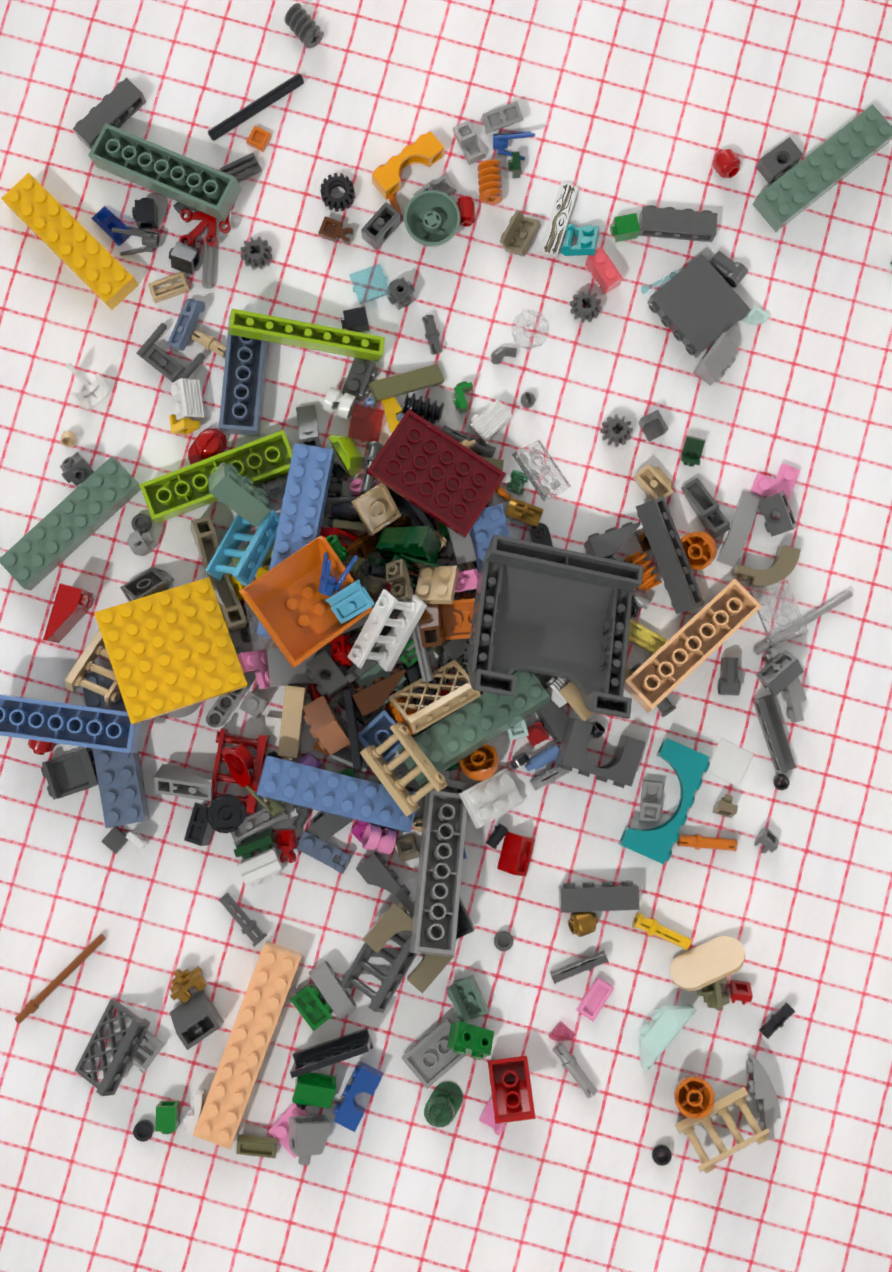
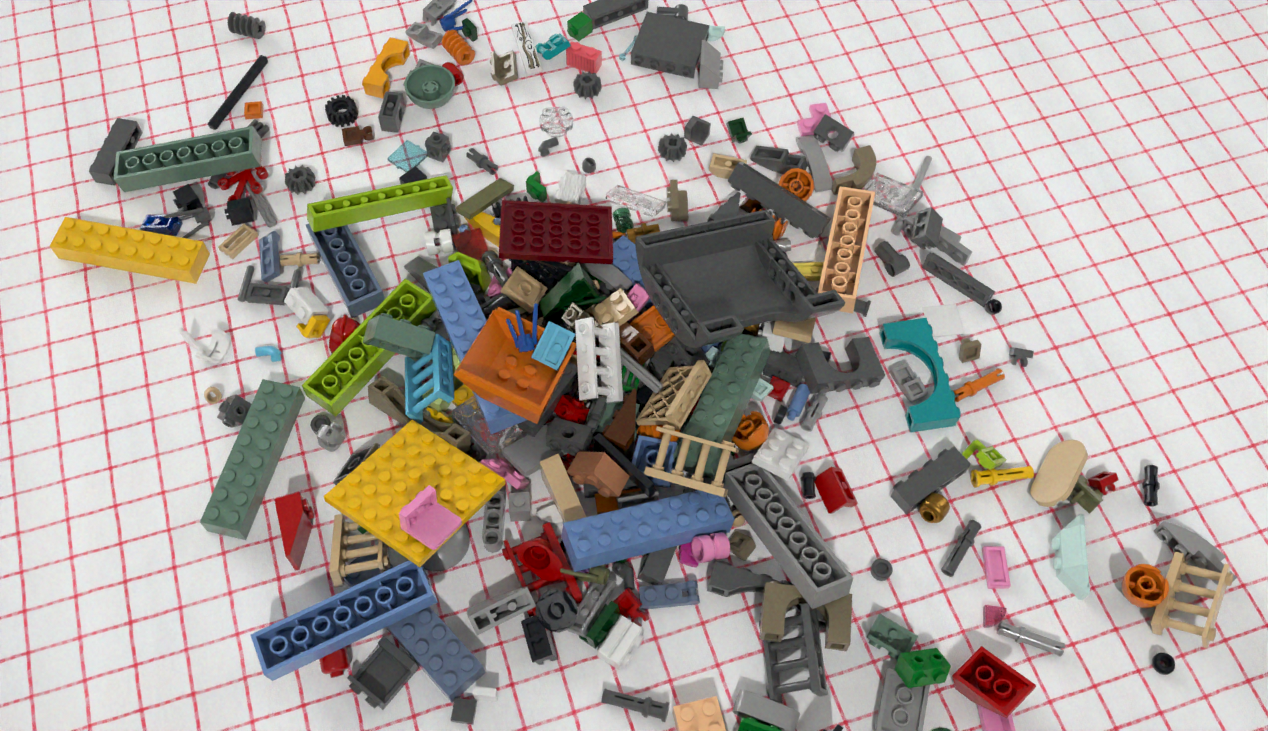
camera: 30 degrees left, 25 degrees down
none -> medium azure arm [255,346,282,362]
none -> bright pink bracket [399,485,462,550]
none -> dark tan bracket [666,180,689,221]
none -> lime plate [961,440,1007,470]

